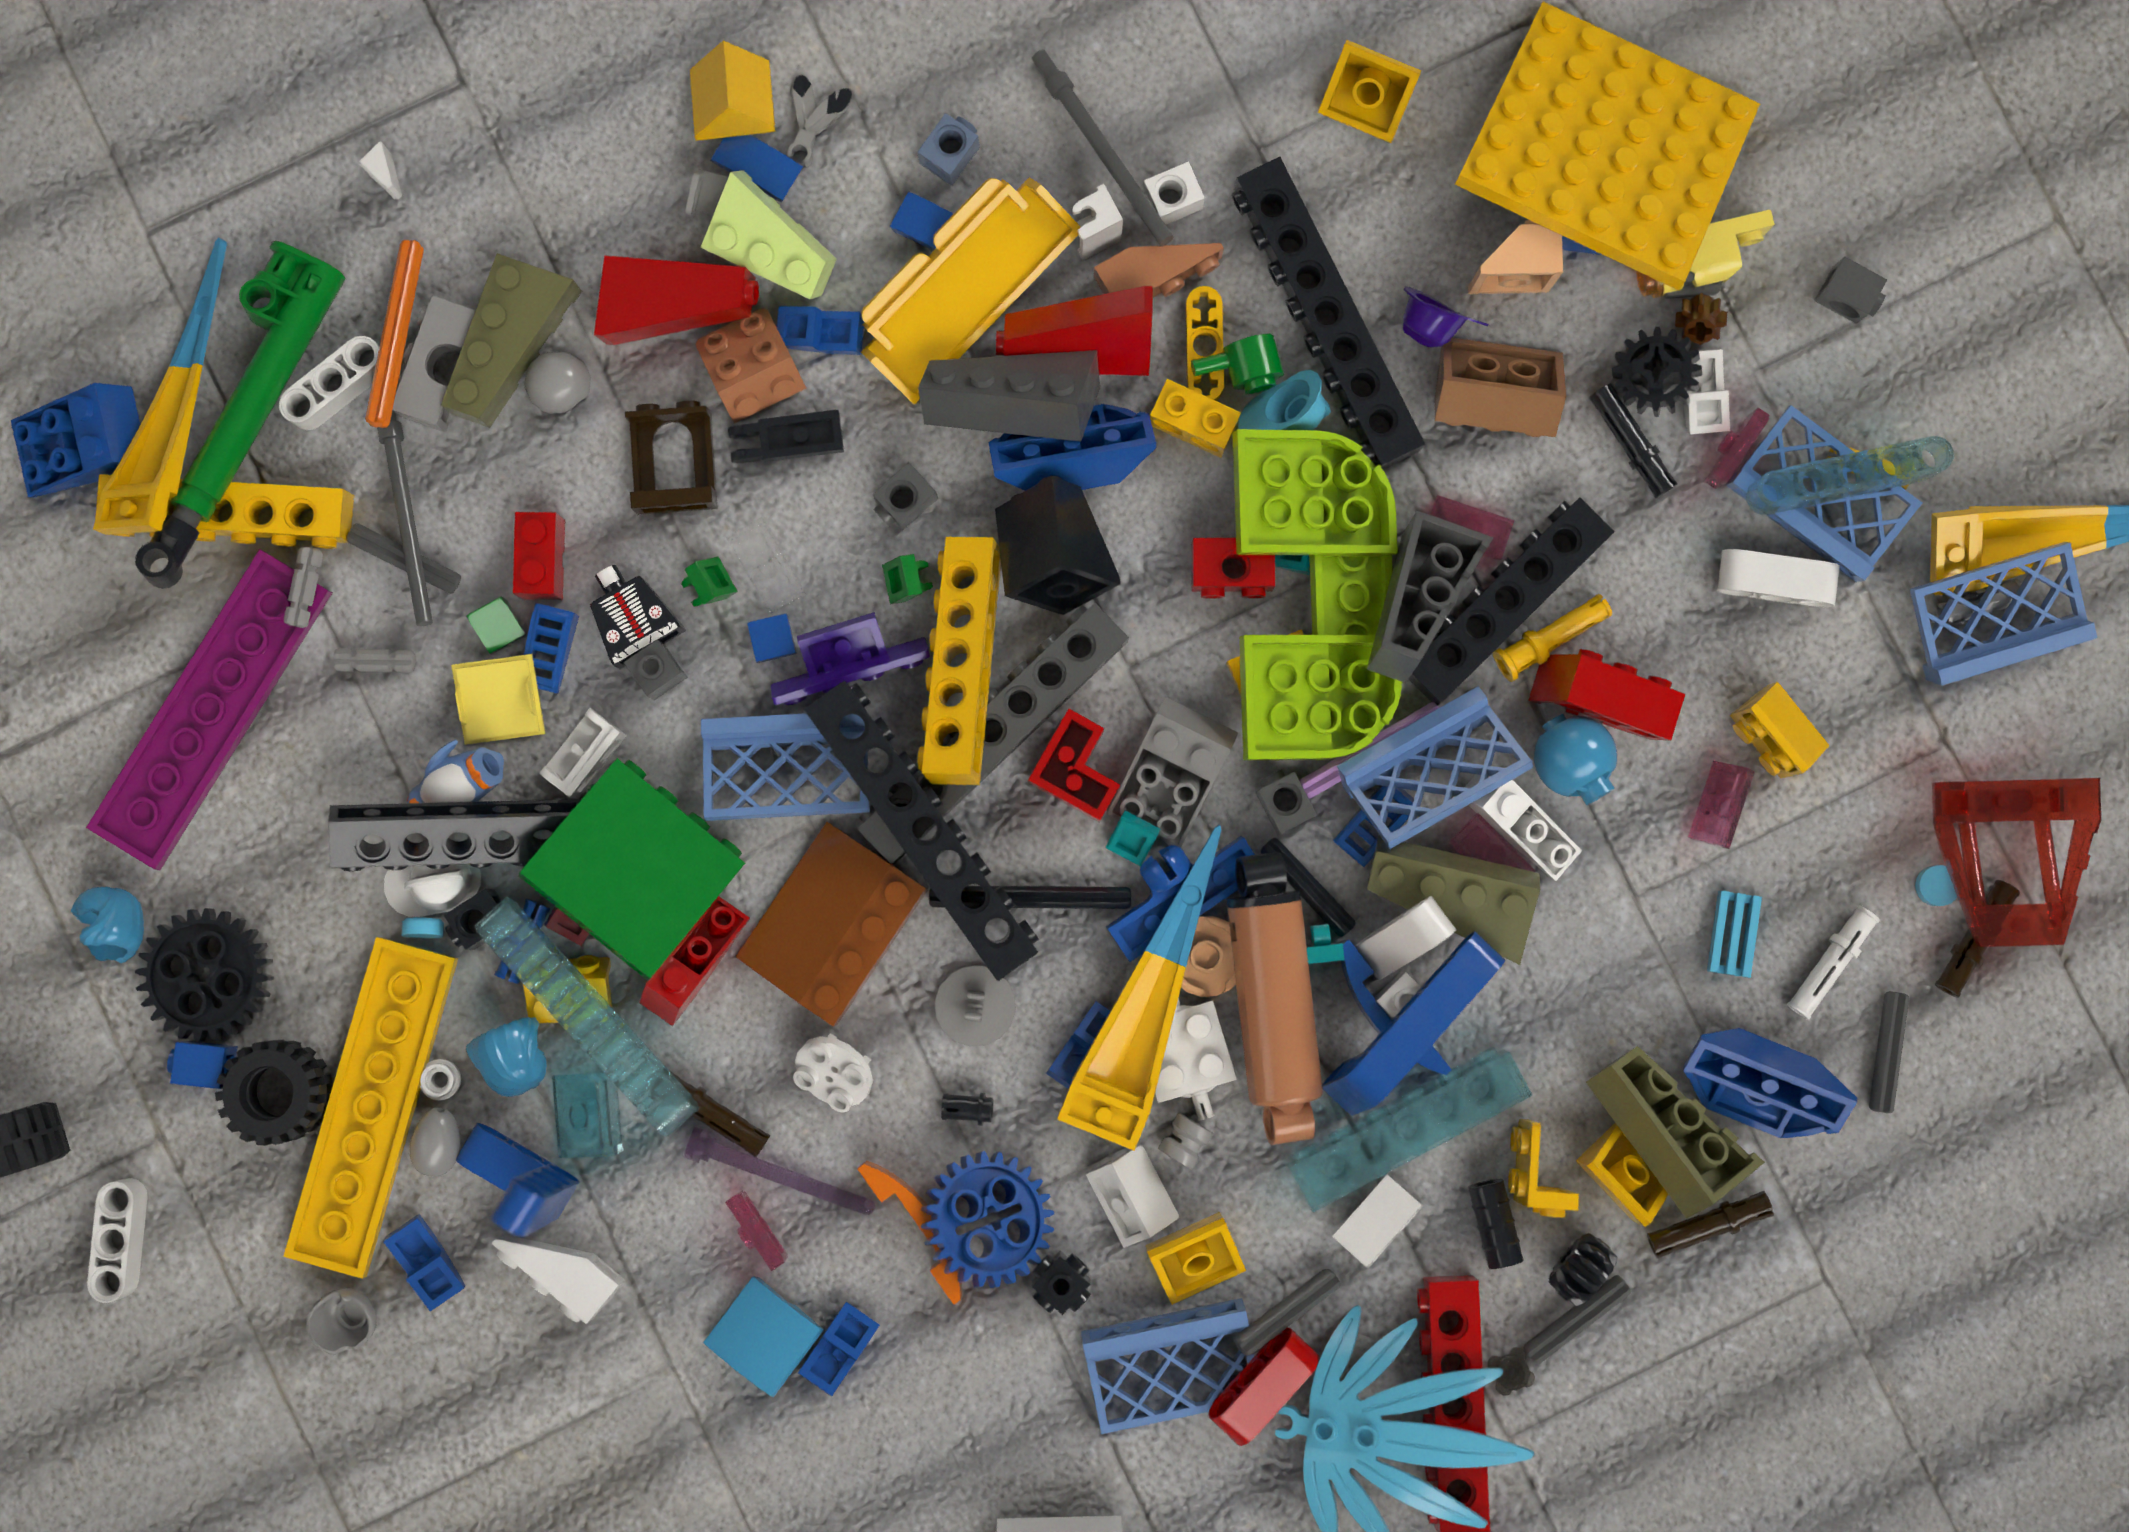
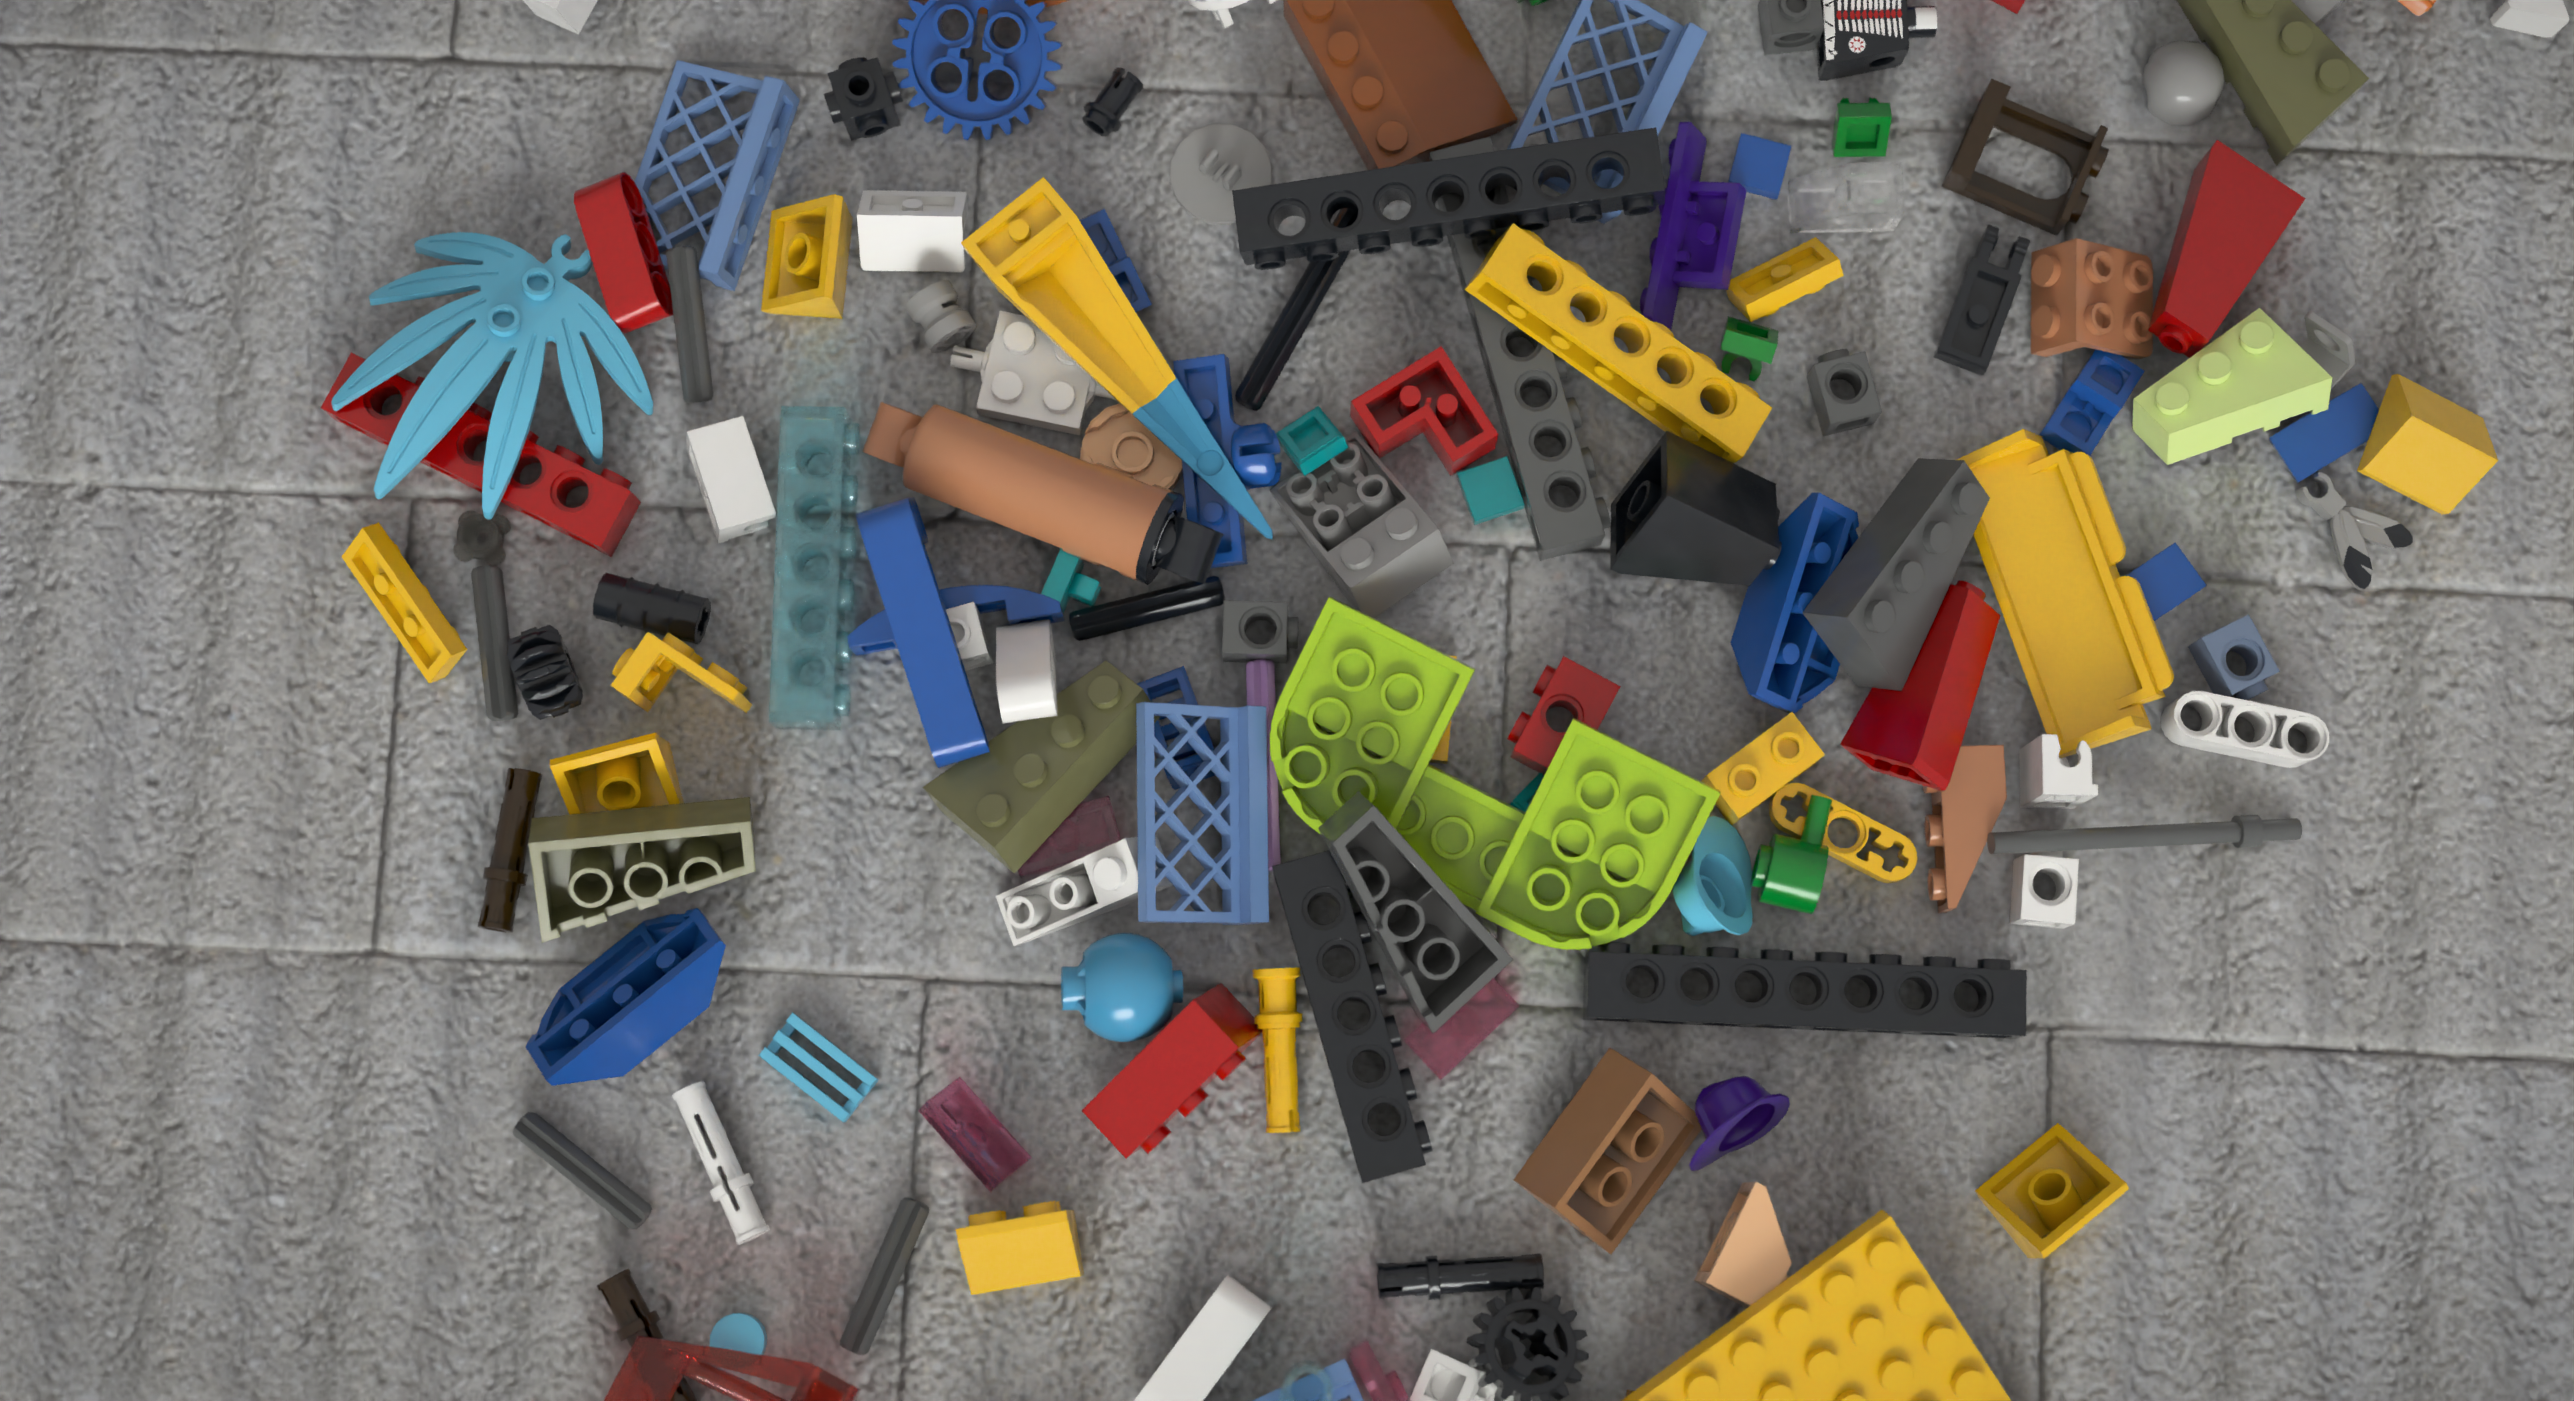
camera: 120 degrees right, 5 degrees down
none -> yellow plate [342,522,468,684]
none -> dark grey axle [840,1197,929,1355]
none -> teal tile [1456,456,1525,525]
none -> yellow plate [1726,237,1844,322]
none -> white beam [2161,691,2329,768]

